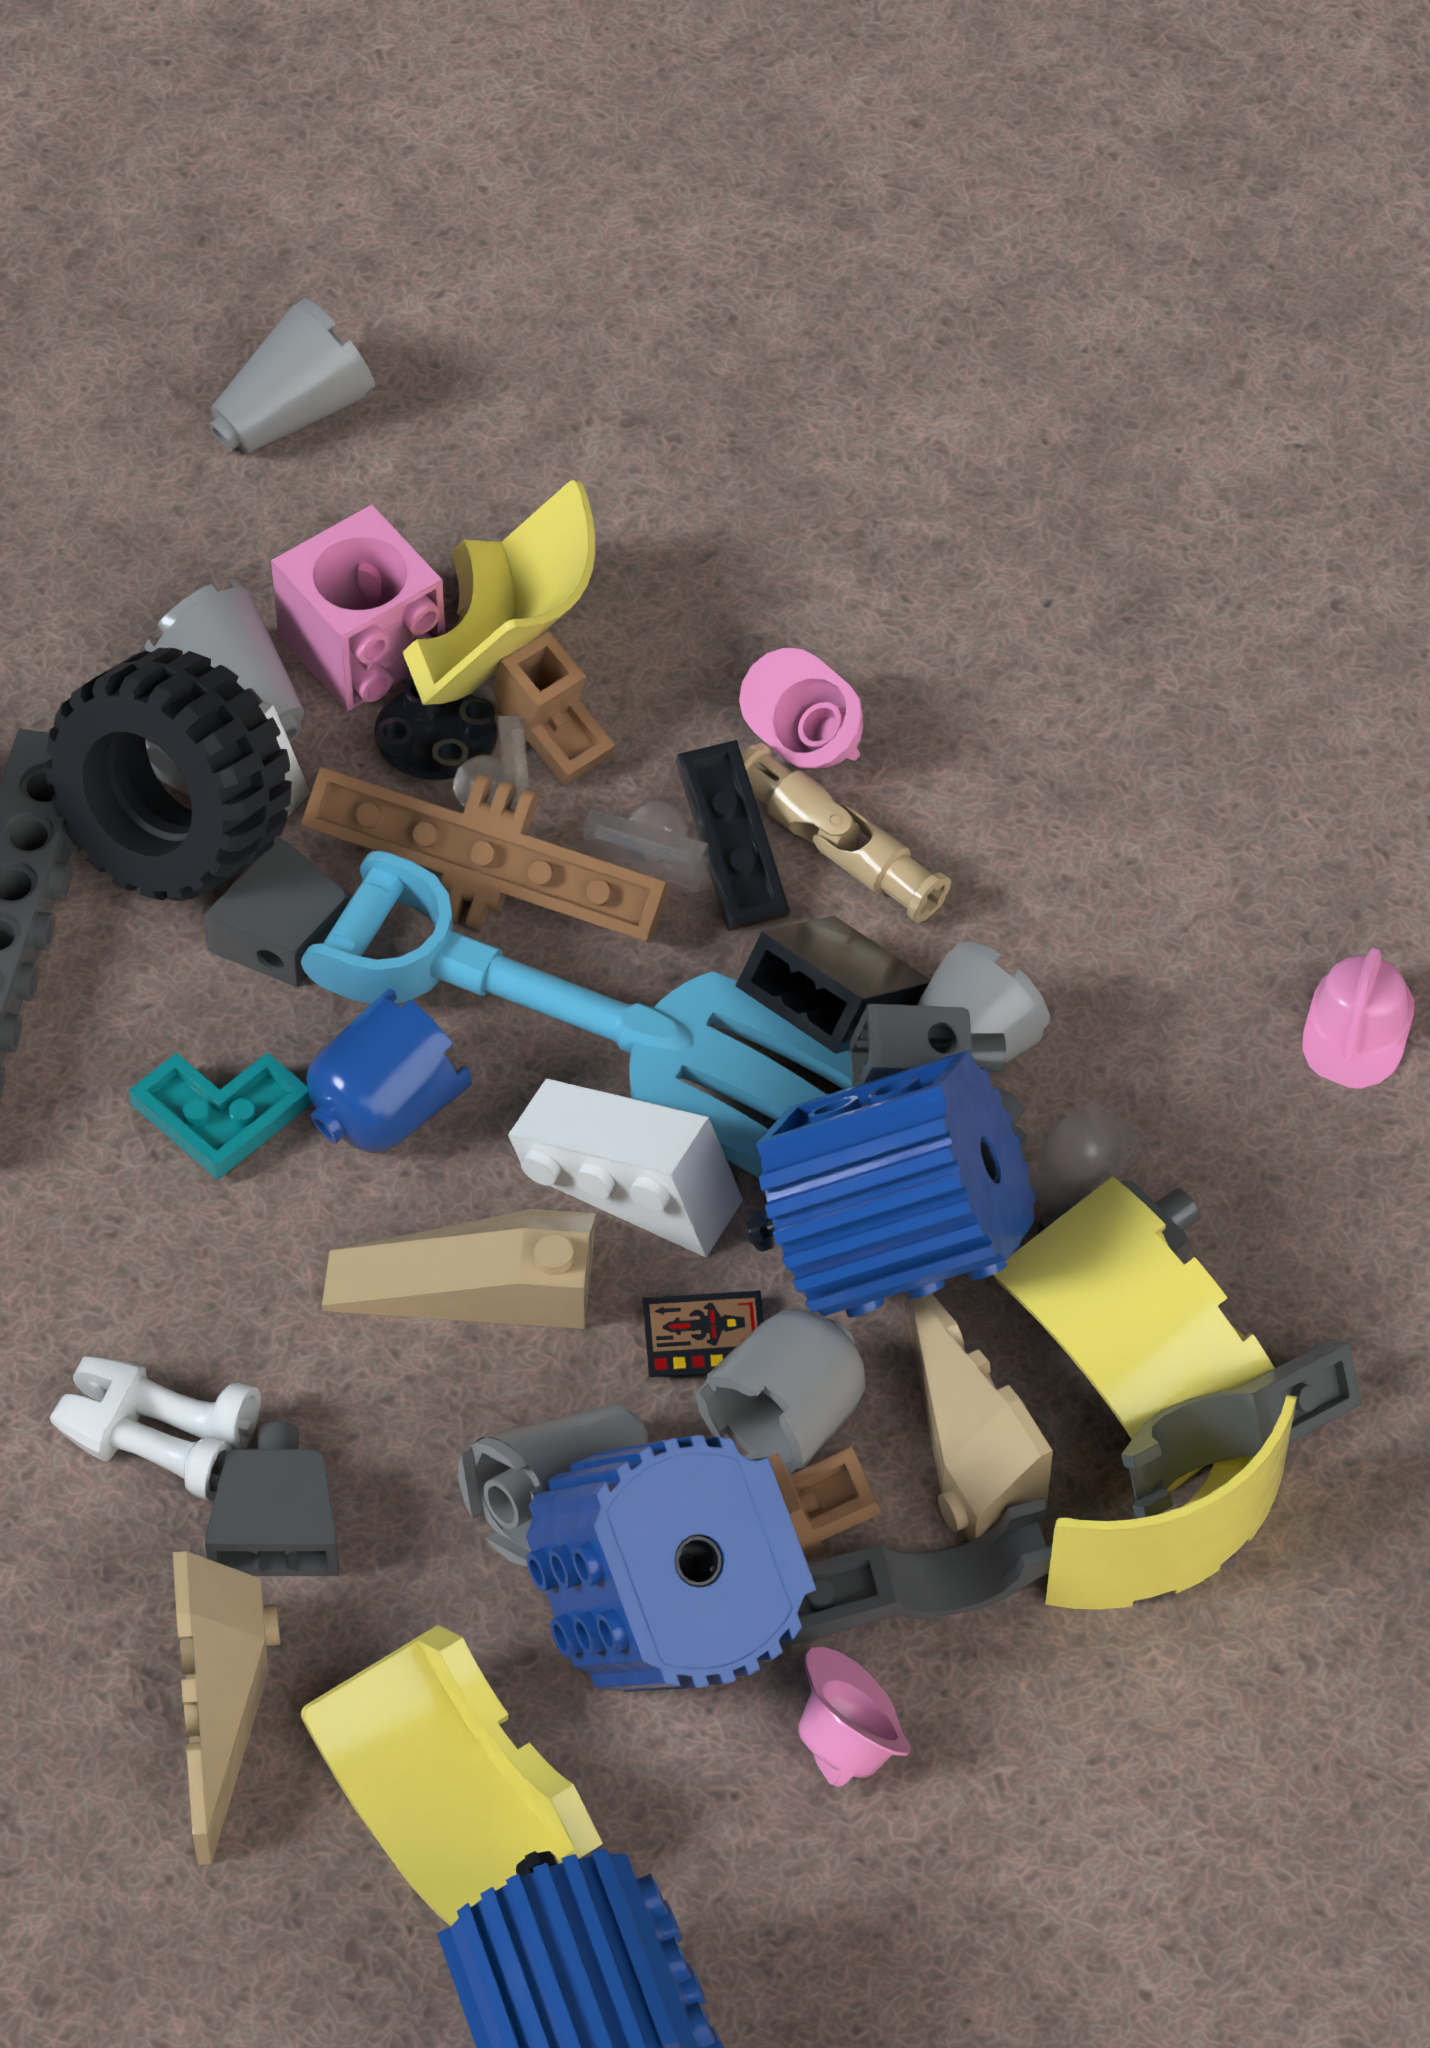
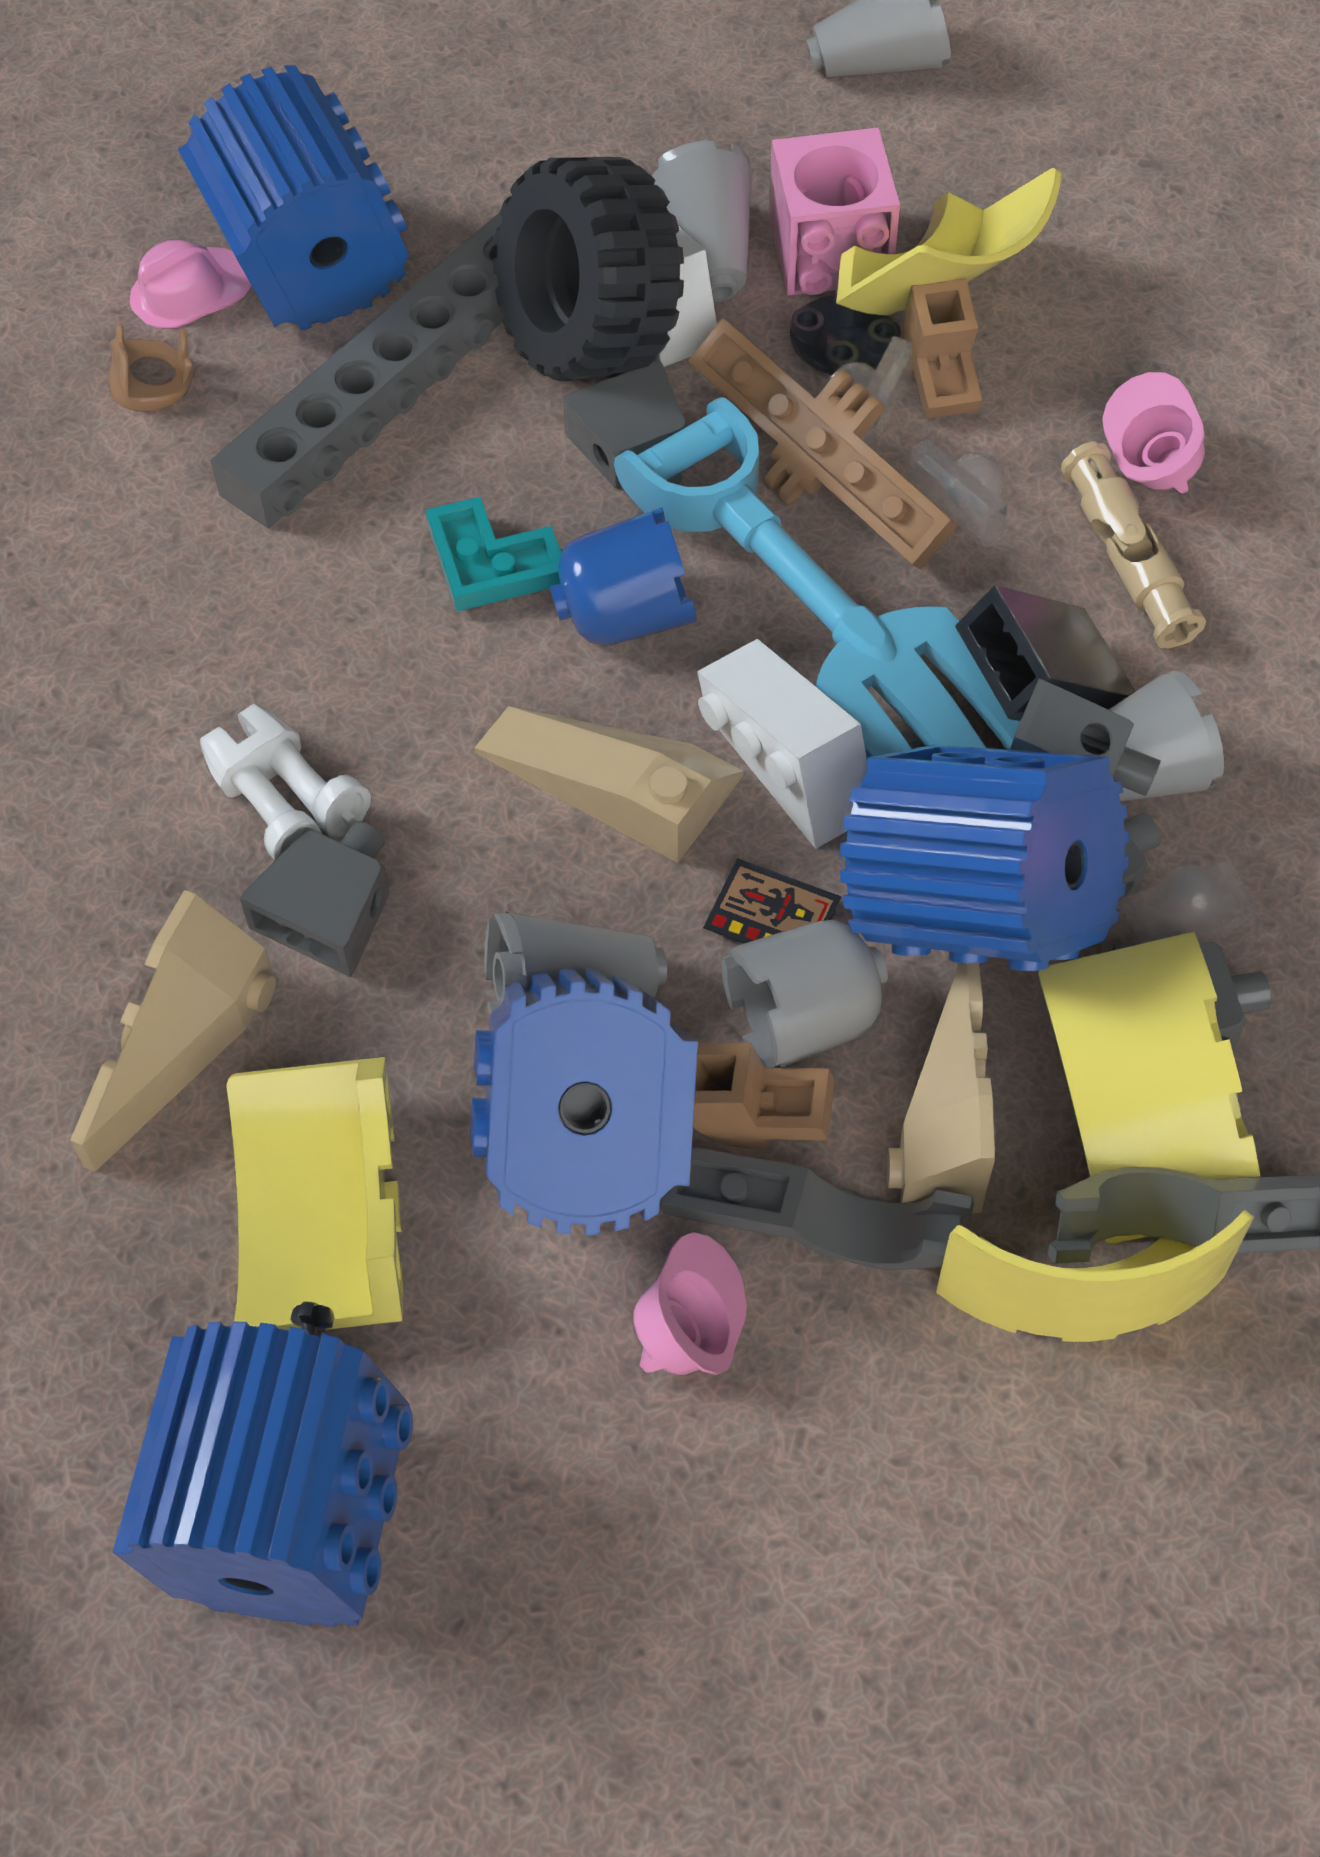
camera: 30 degrees right, 5 degrees up
black tile [676,740,790,931] -> none

